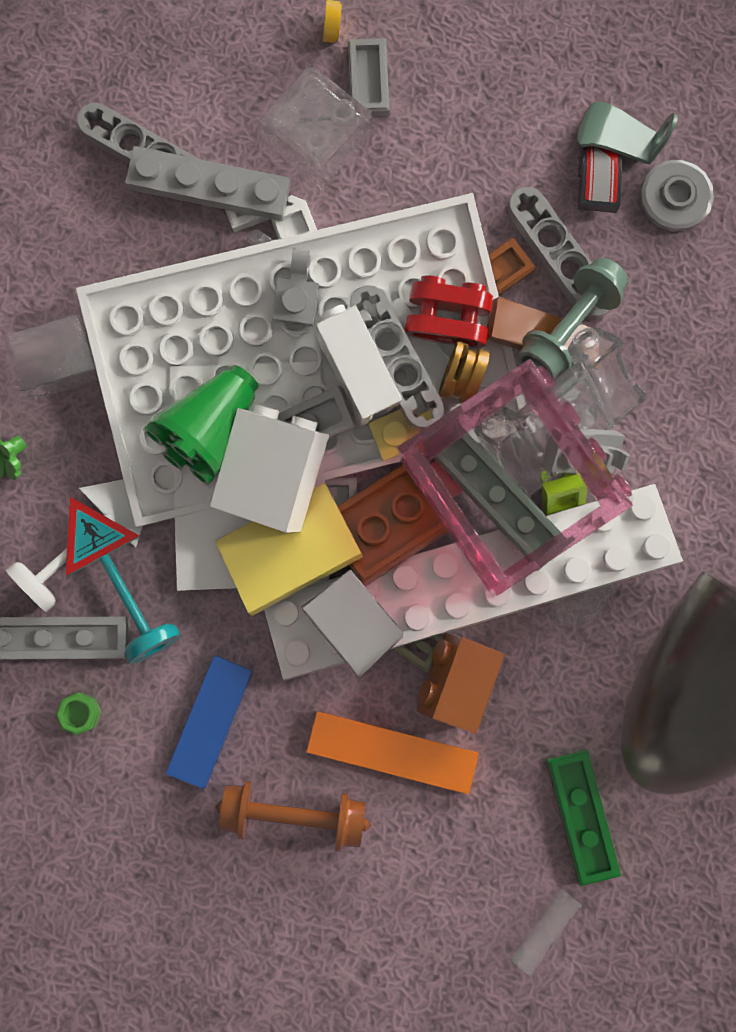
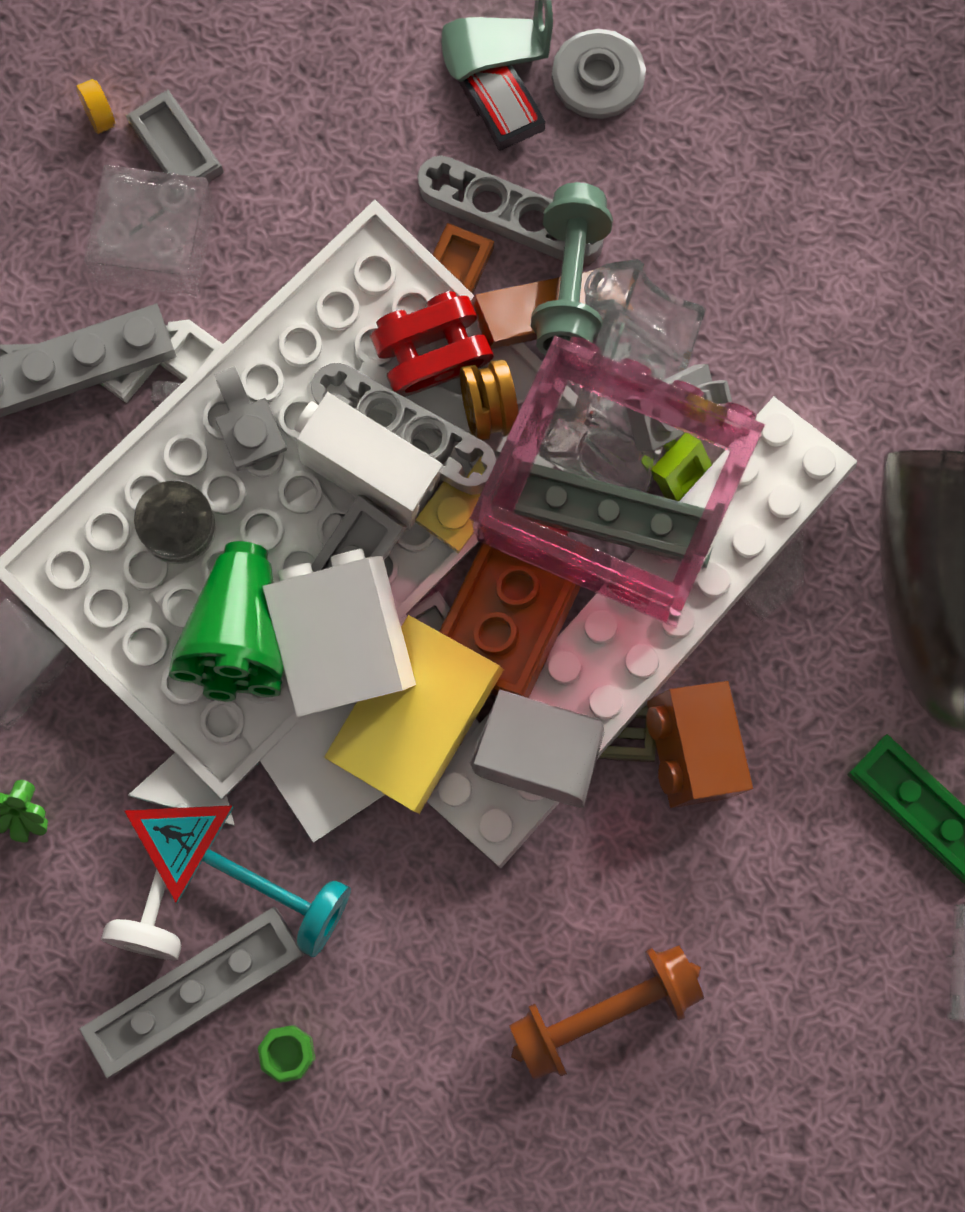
camera: 25 degrees left, 5 degrees down
blue tile [166,655,254,789] -> none
orange tile [307,710,479,795] -> none
none -> clear smoke wheel [134,481,216,564]

